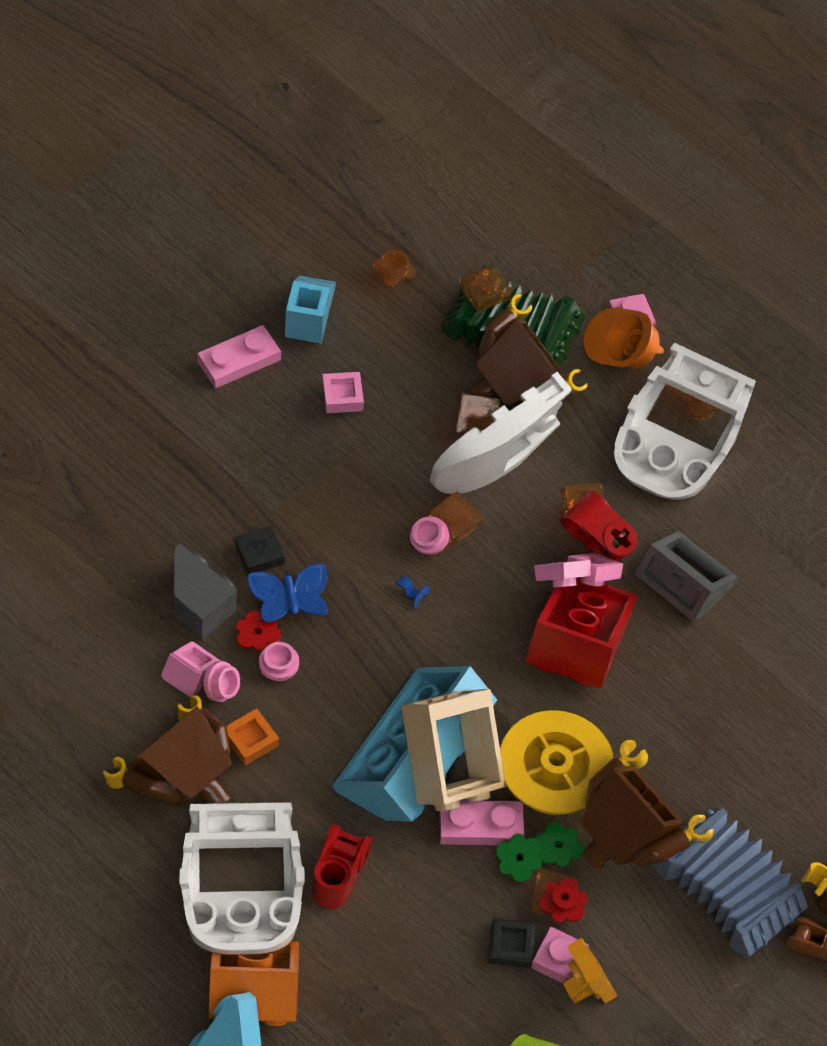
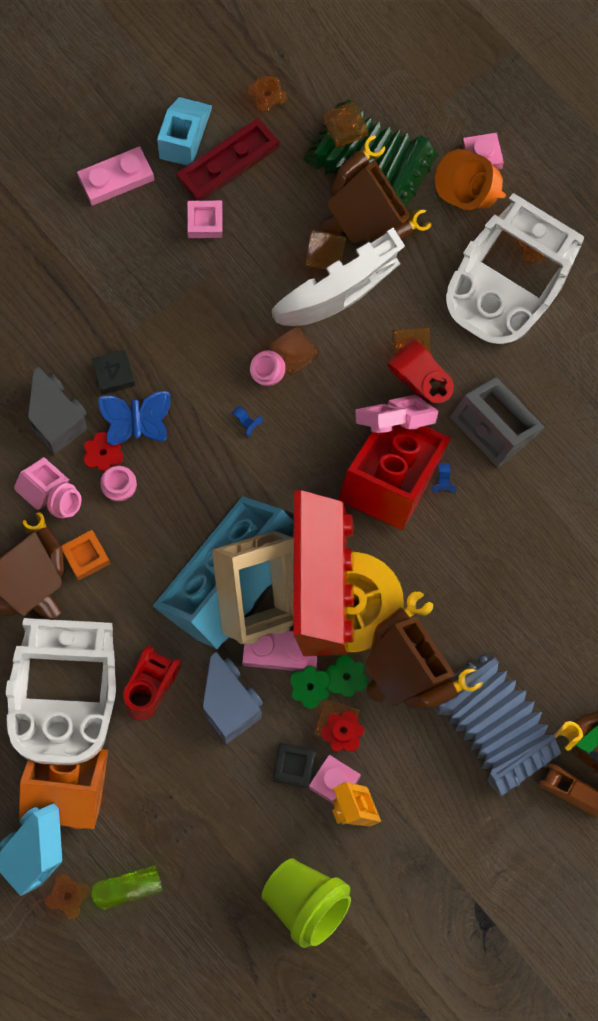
camera: 10 degrees right, 15 degrees up
none -> dark red plate [176,117,279,201]
none -> sand blue slope [203,652,263,745]
none -> slope [293,490,354,656]
none -> blue piece [432,463,456,492]

